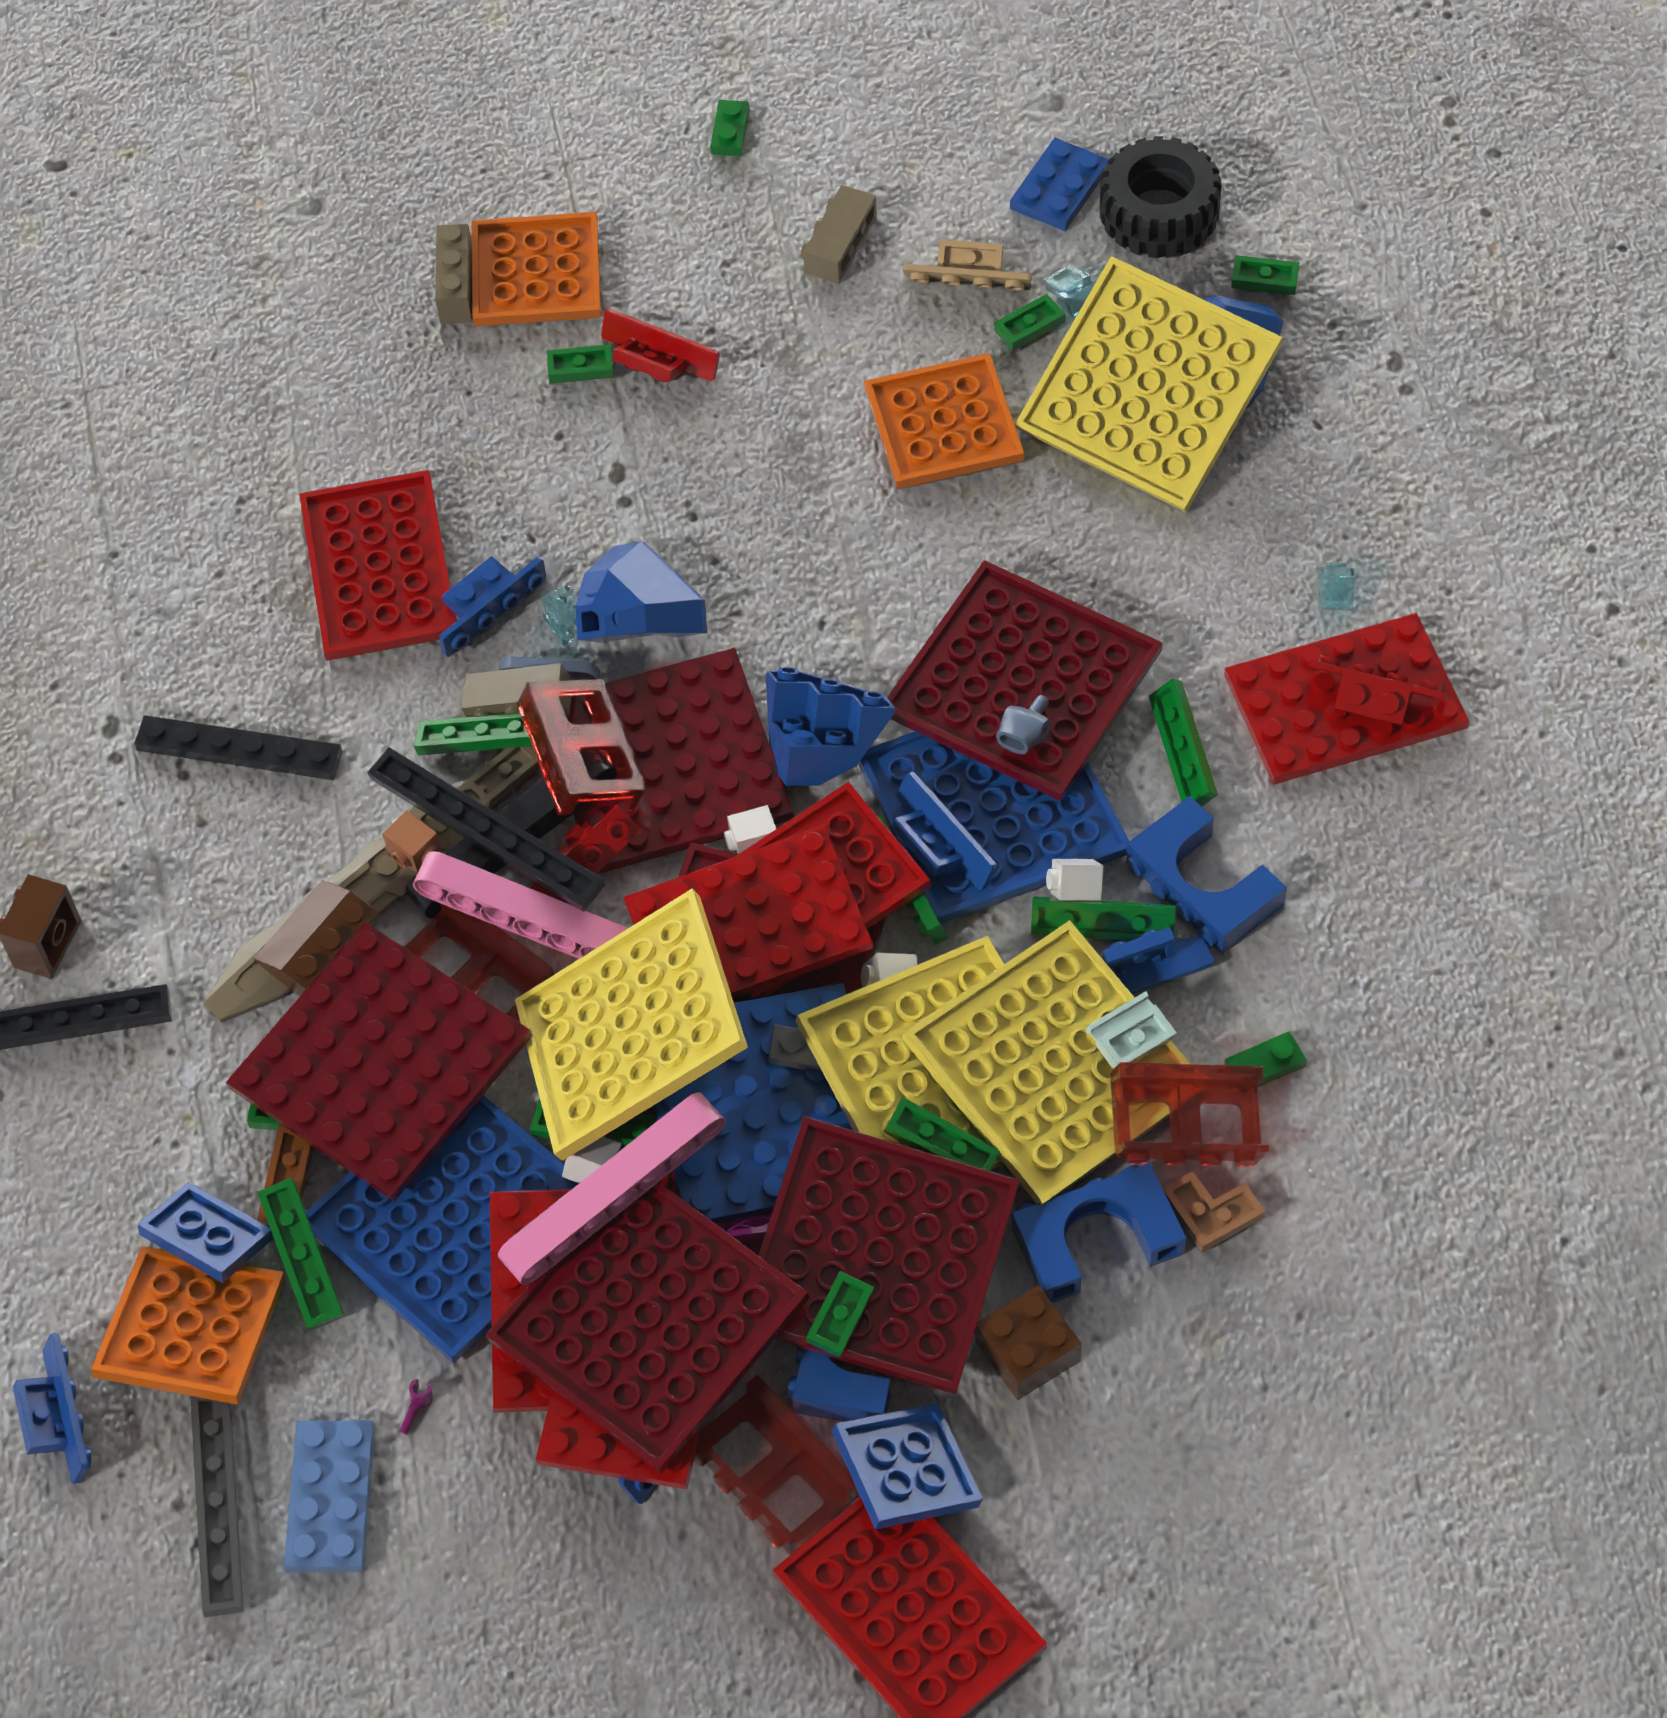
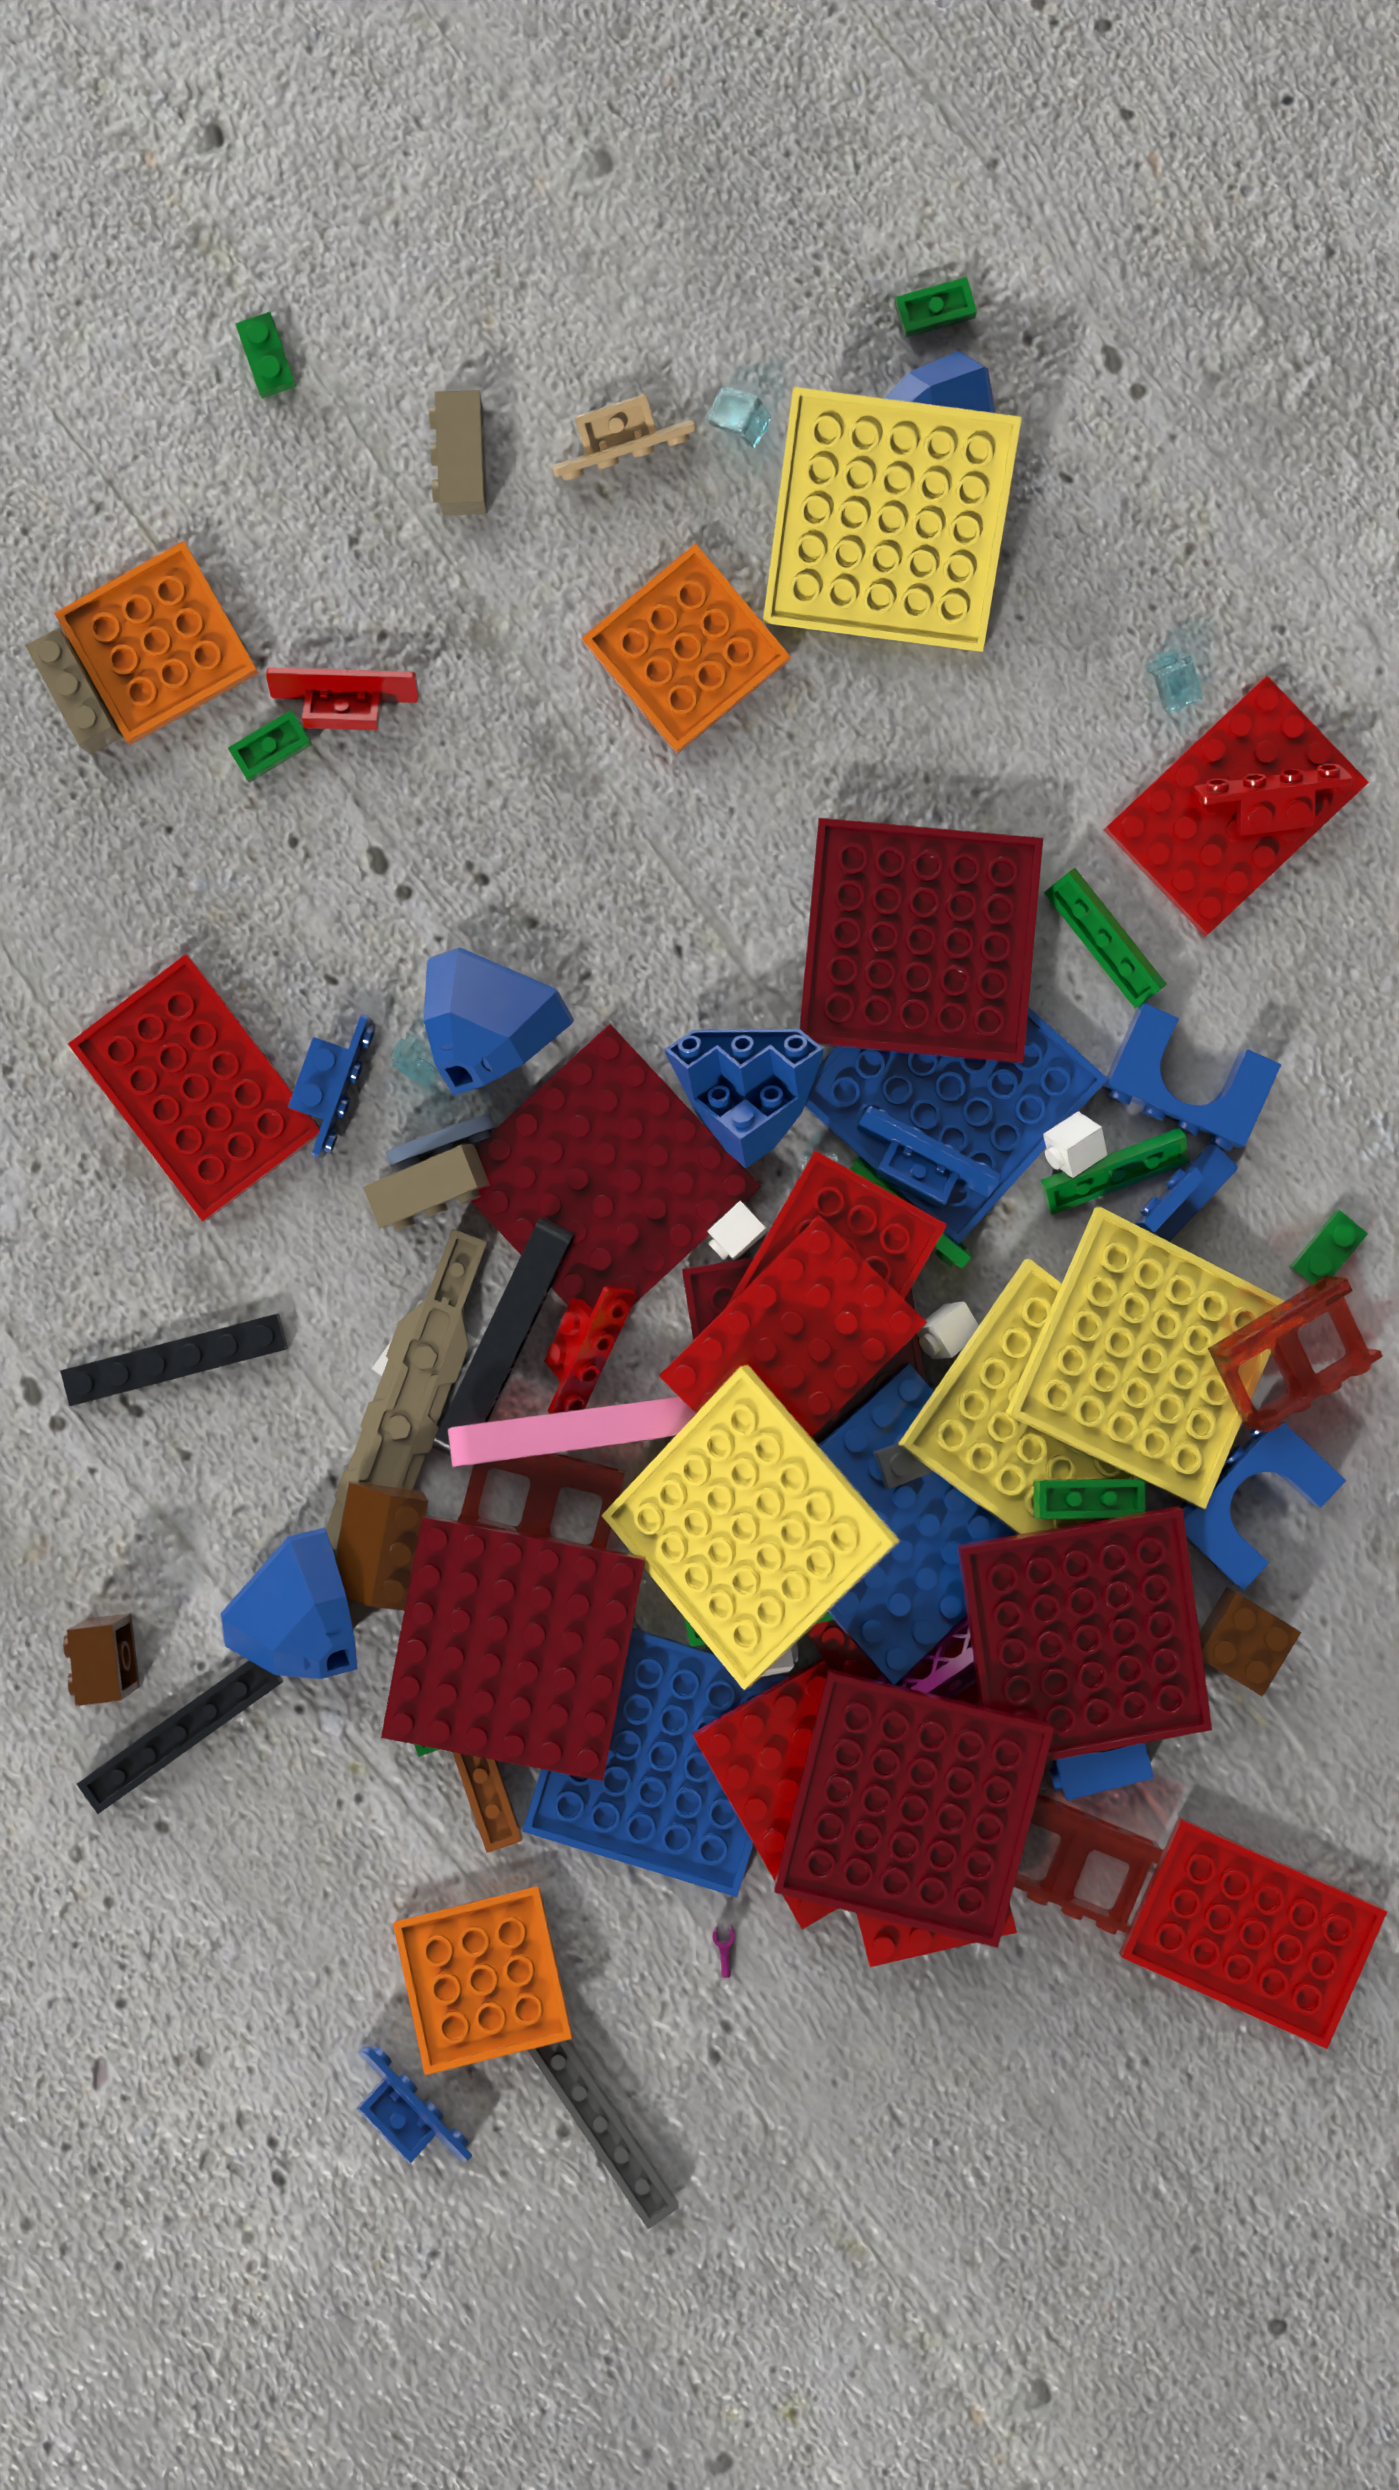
camera: 35 degrees left, 30 degrees up
blue plate [138,1182,273,1283] -> none
green plate [257,1177,345,1331] -> none
medium blue plate [284,1420,375,1573] -> none
black plate [367,747,606,912] -> none
nougat brick [382,810,442,874] -> none
green plate [414,710,554,756] -> none
bright pink beam [498,1092,726,1285] -> none
clear red window [517,679,646,815] -> none
green plate [806,1271,874,1358] -> none
blue plate [832,1403,983,1530] -> none
green plate [994,294,1066,351] -> none
sand blue piece [996,695,1050,754] -> none
blue plate [1010,137,1109,231] -> none
light aqua plate [1085,992,1177,1073] -> none
black tyre [1099,136,1222,258] -> none
medium nougat plate [1163,1171,1266,1253] -> none
none -> blue brick [220,1527,357,1679]

